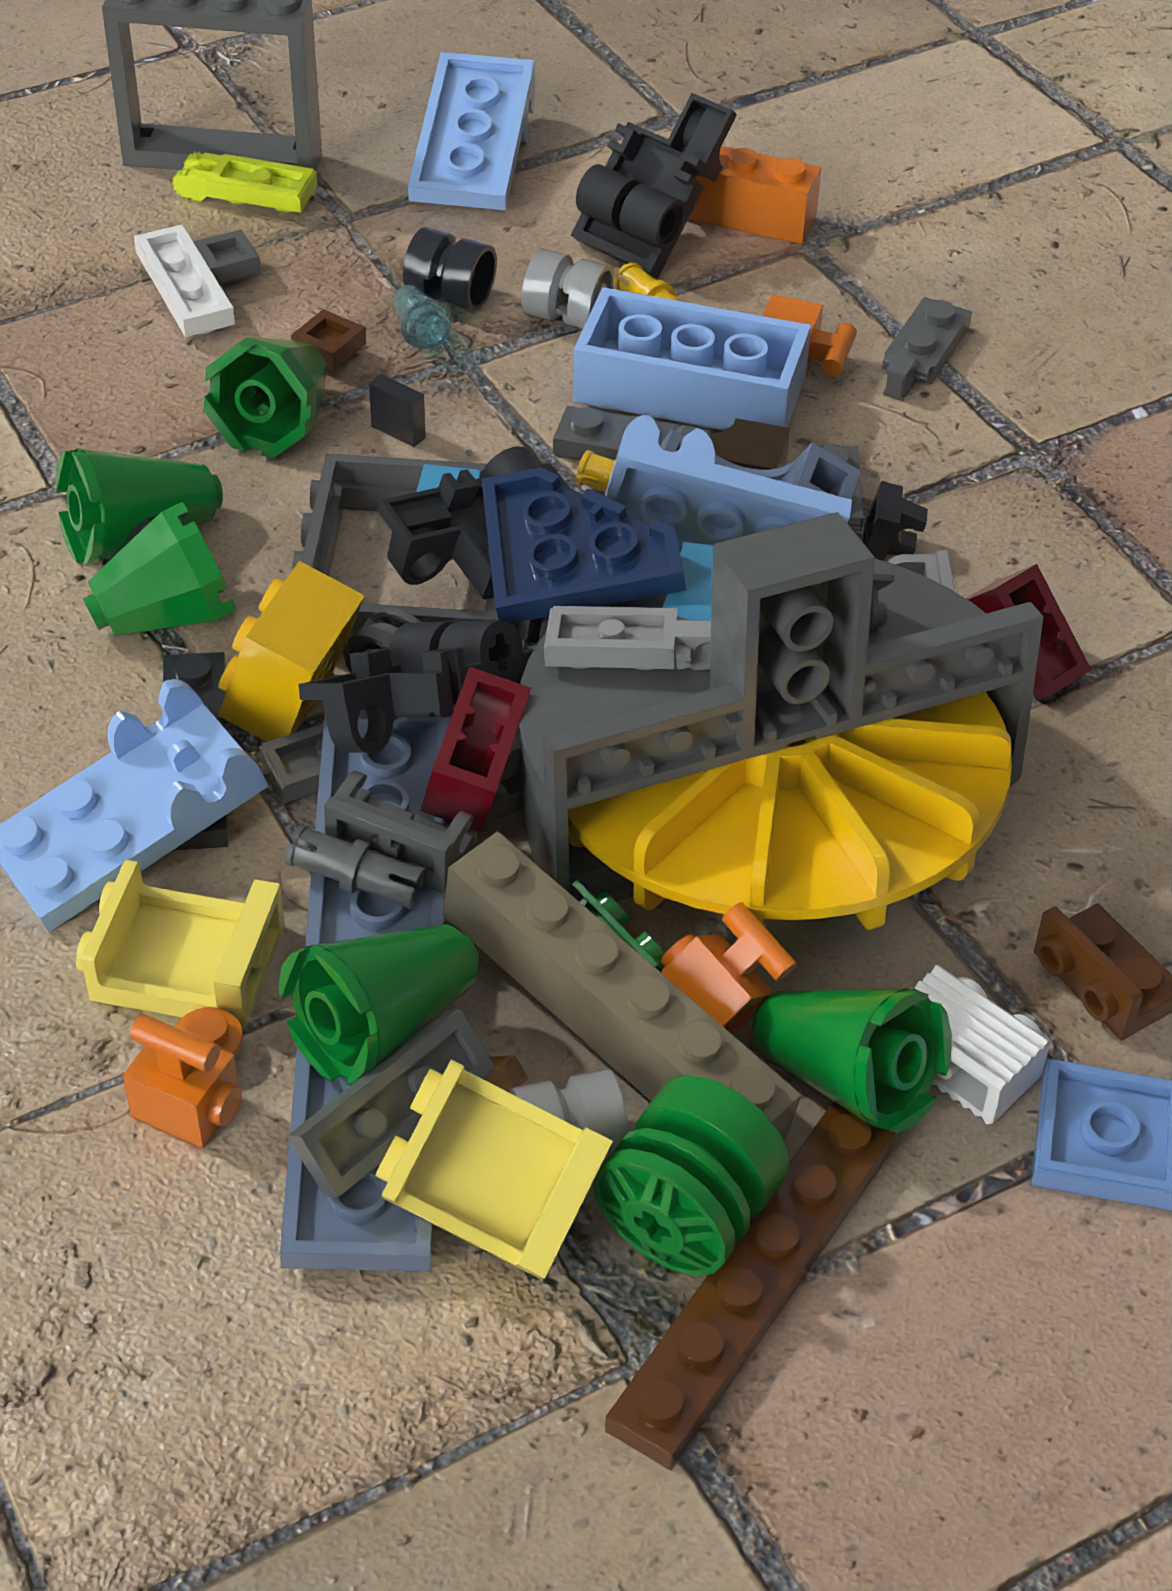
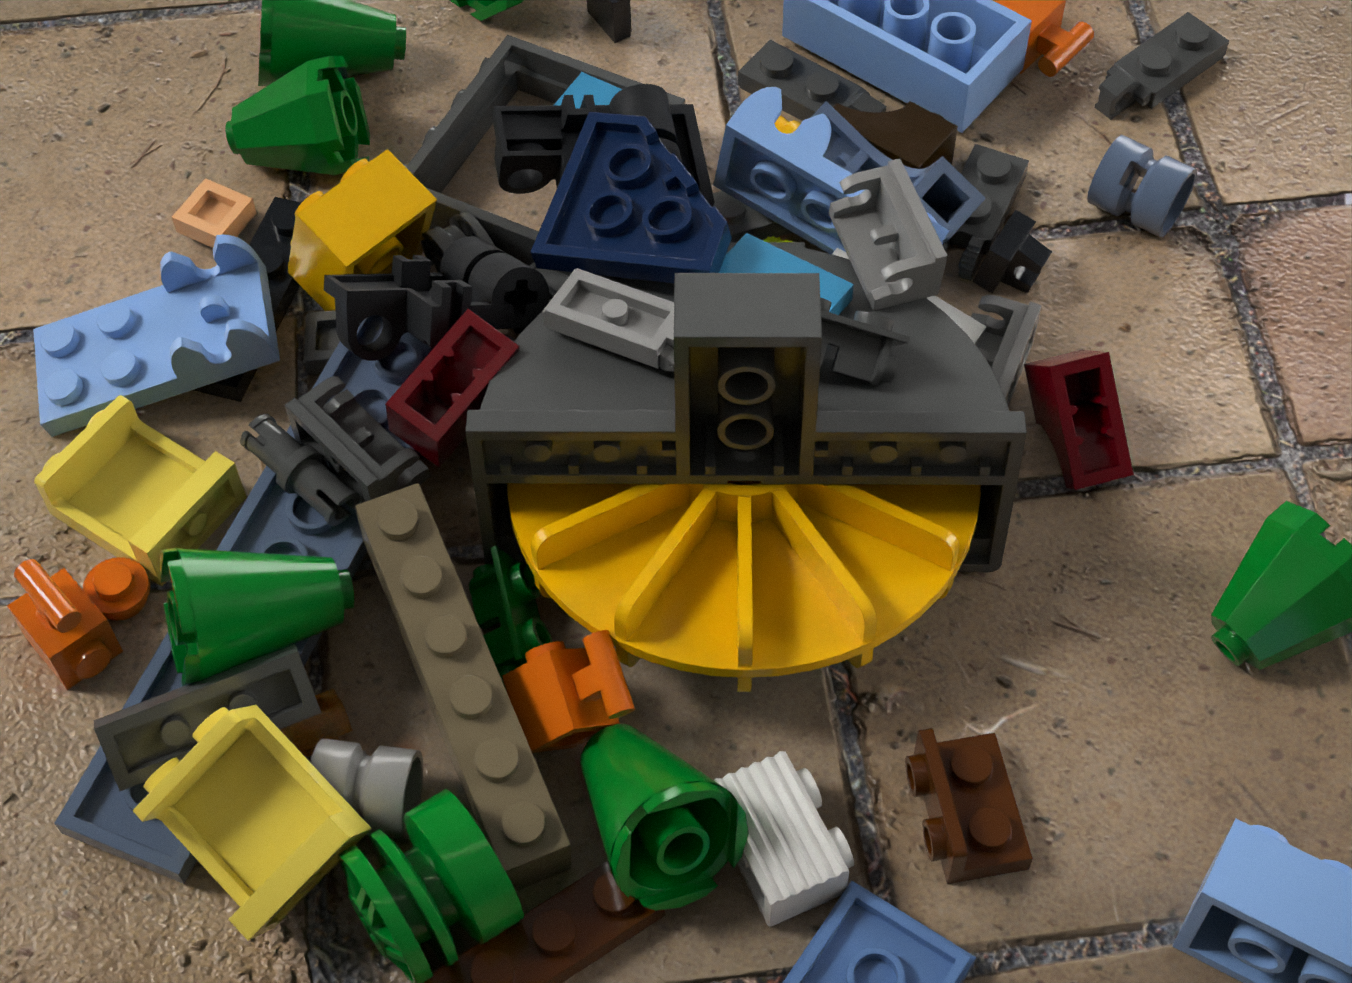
camera: 25 degrees right, 10 degrees up
none -> light nougat plate [172,178,257,248]
none -> light grey hinge [829,159,948,311]
none -> sand blue wheel [1087,135,1197,237]

